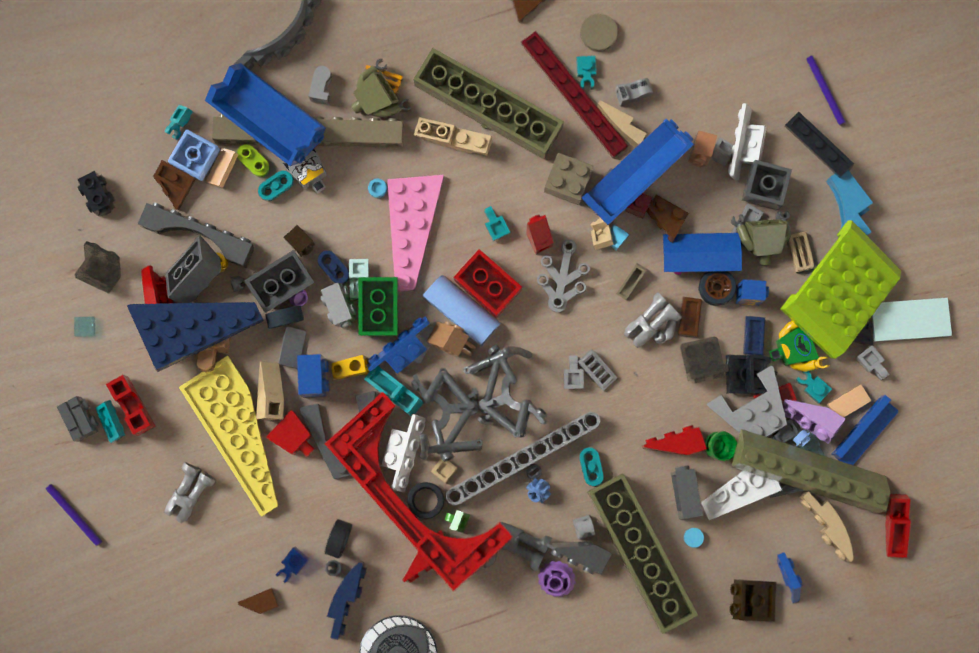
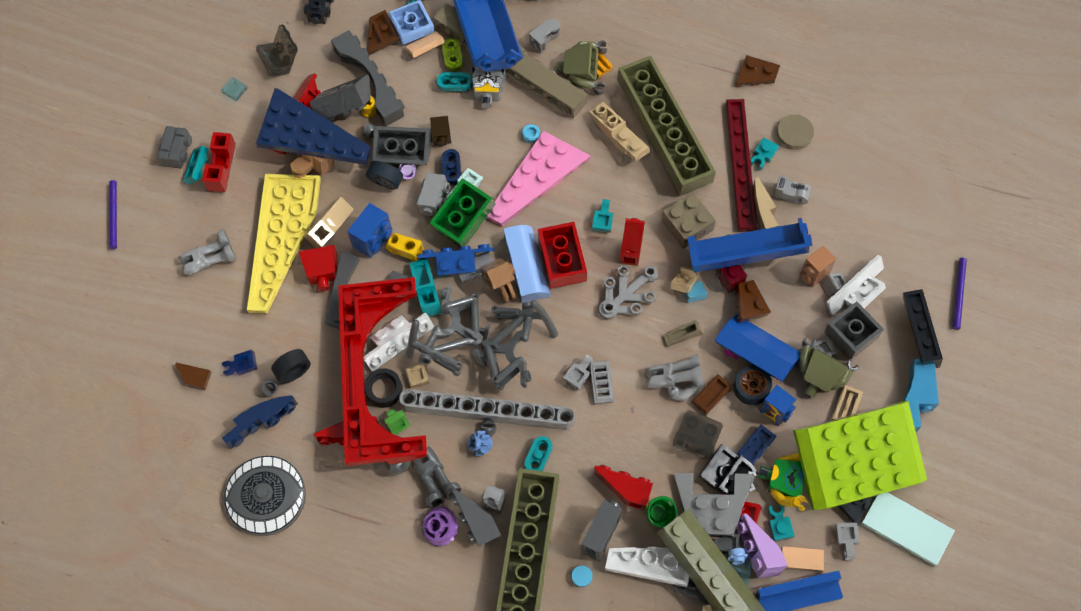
camera: 35 degrees right, 15 degrees down
light grey slope [278,327,306,368] -> none

